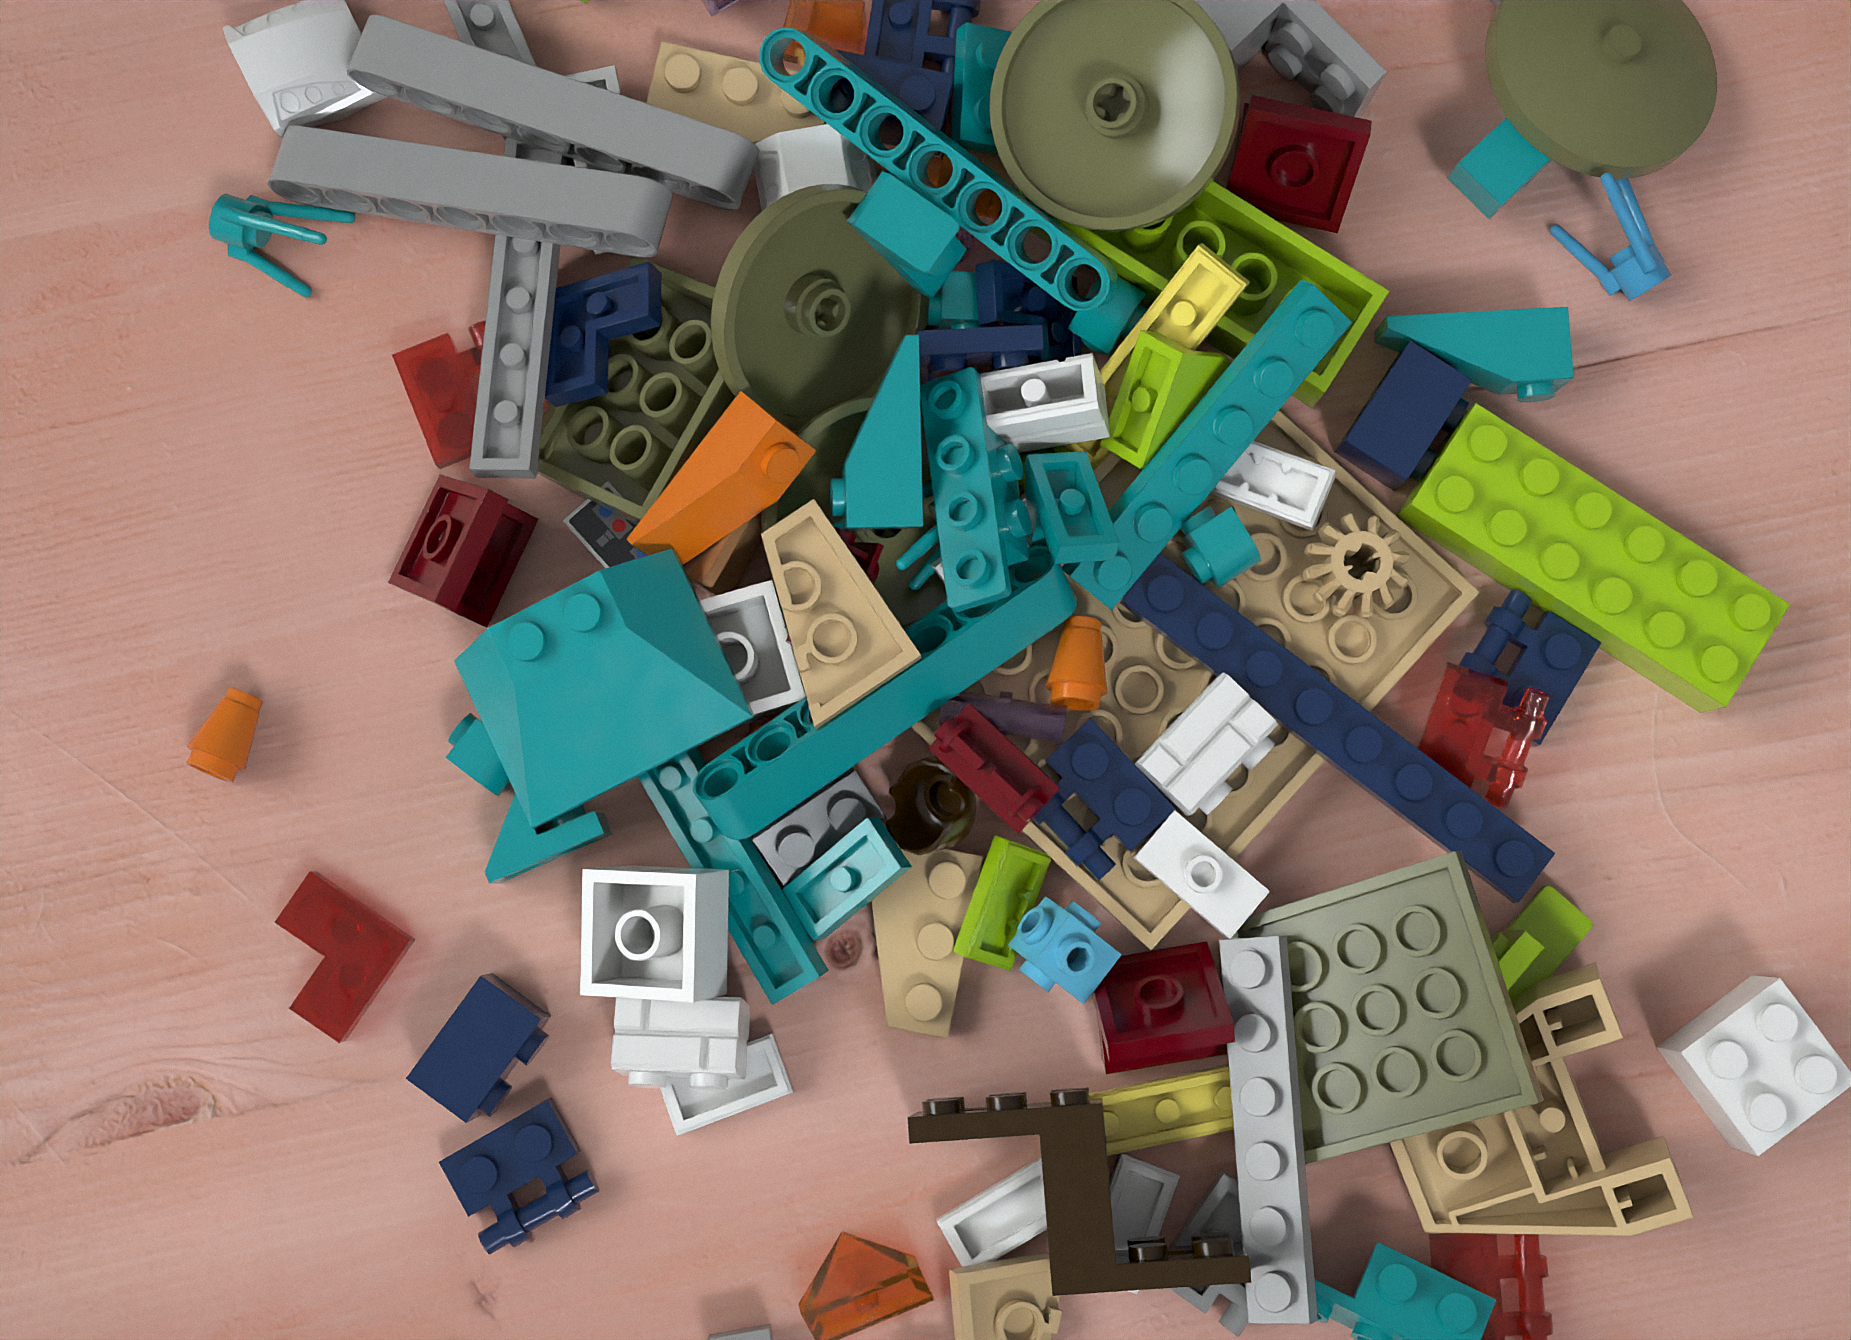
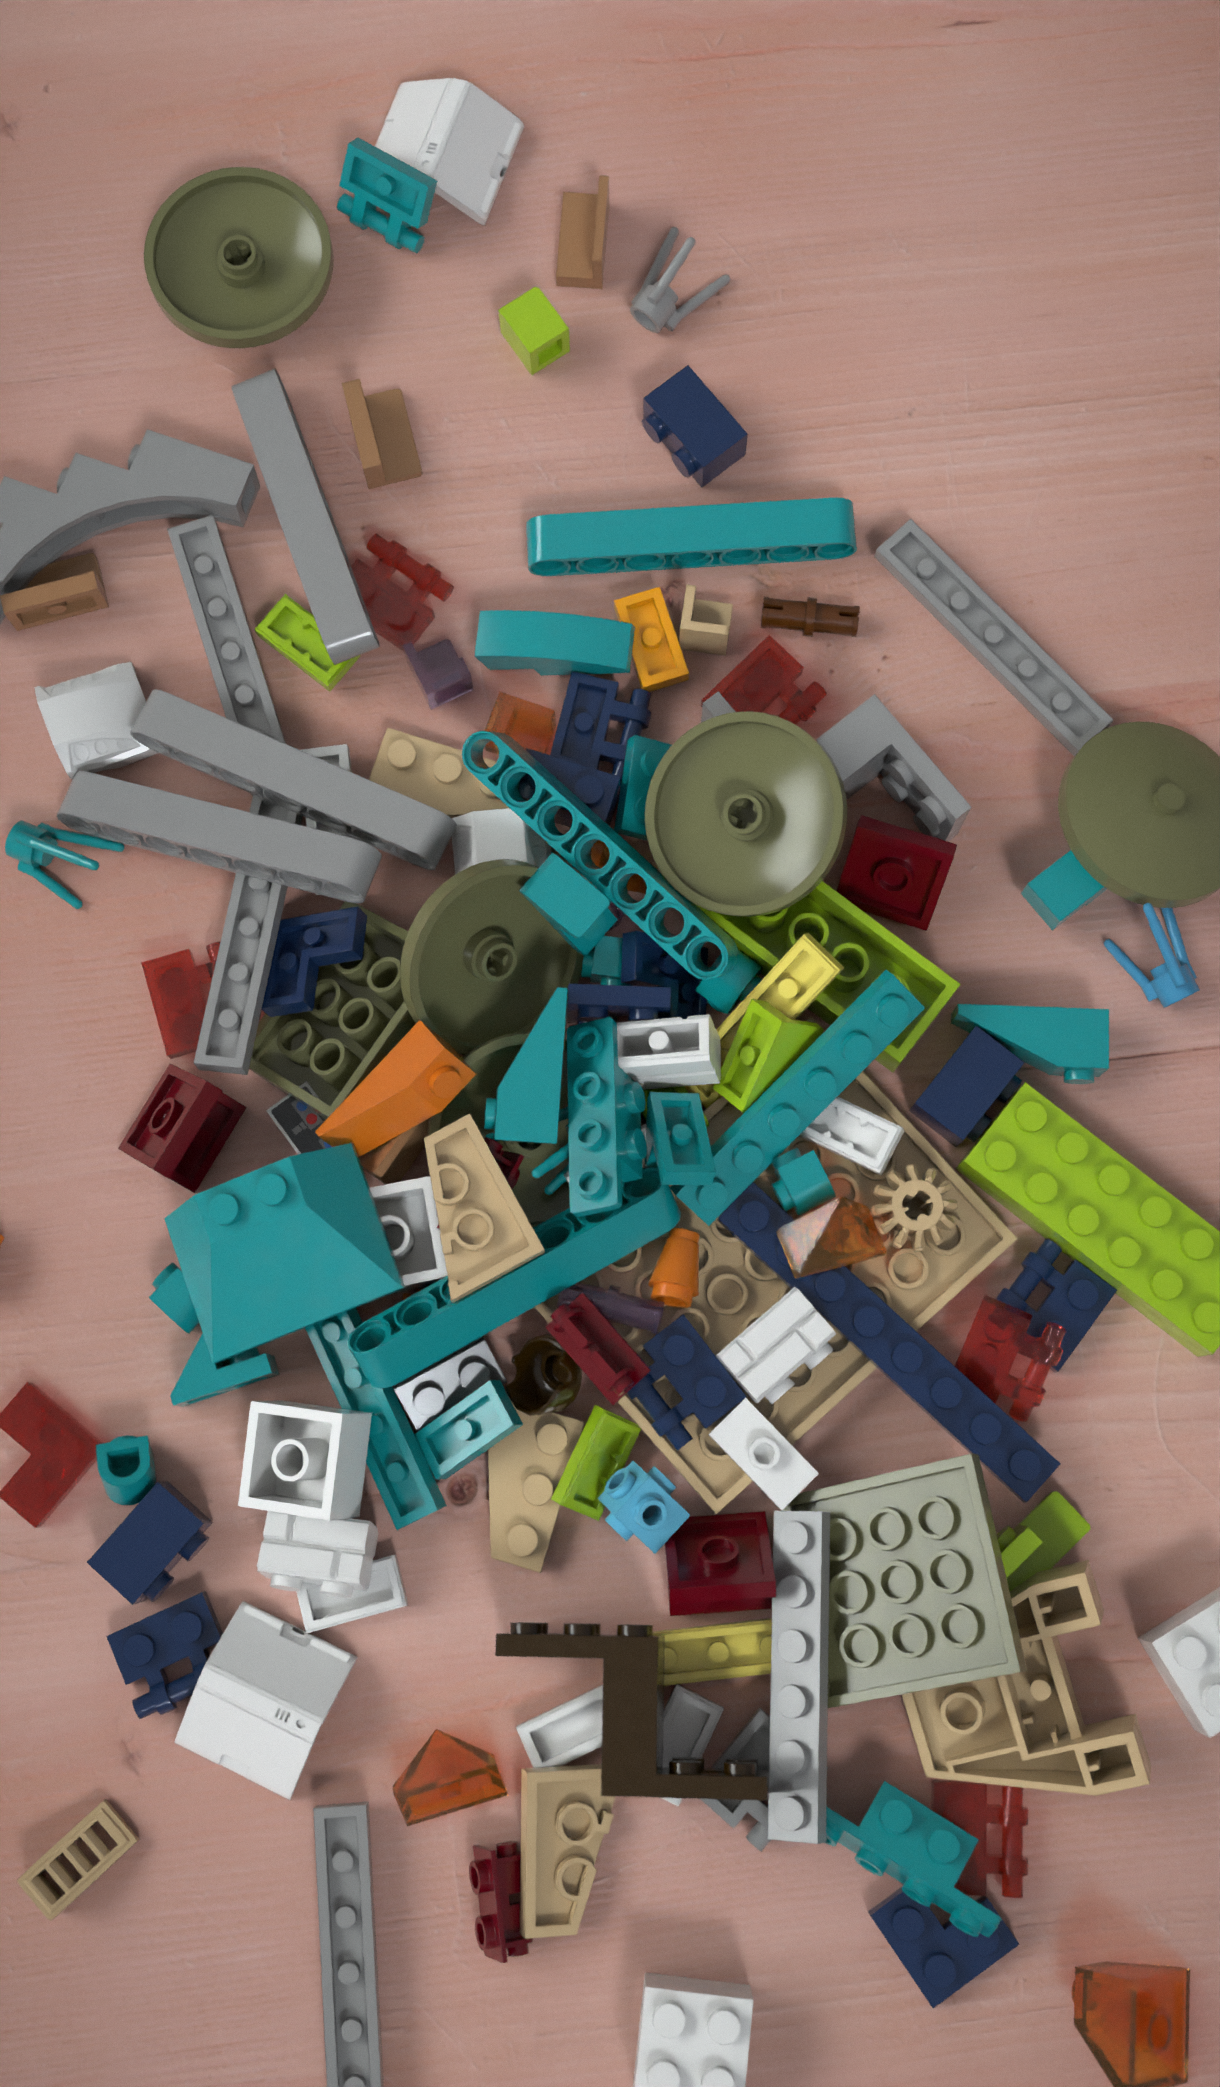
camera: 10 degrees right, 5 degrees down
none -> teal plate [96,1435,156,1505]
none -> white piece [175,1601,358,1800]
none -> clear orange slope [776,1196,887,1279]

